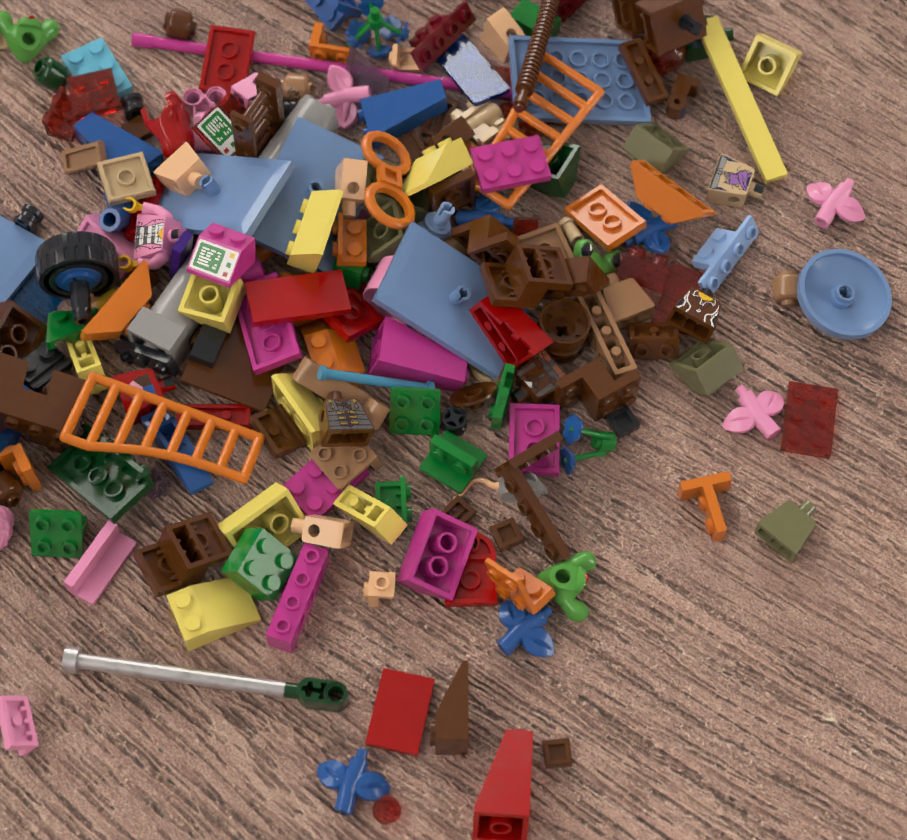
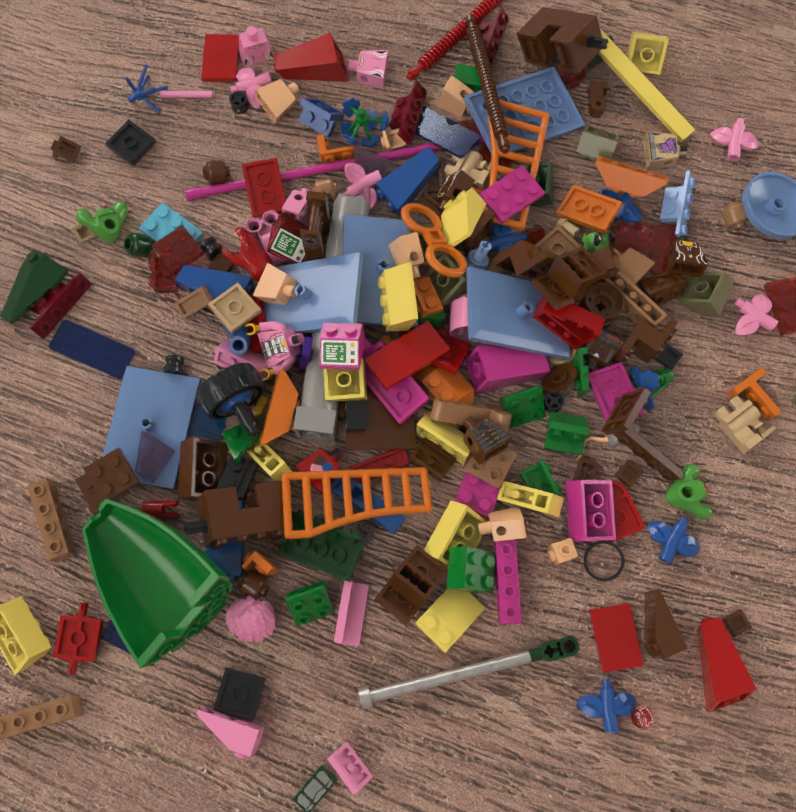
camera: 20 degrees left, 10 degrees up
black hinge [114,339,180,377] -> none
dark azure bar [317,365,435,389] -> none
orange bracket [484,558,556,615] -> none
reddish brown plate [618,38,669,107] -> none
none -> black piece [583,540,625,581]
none -> tan hips [714,395,776,455]

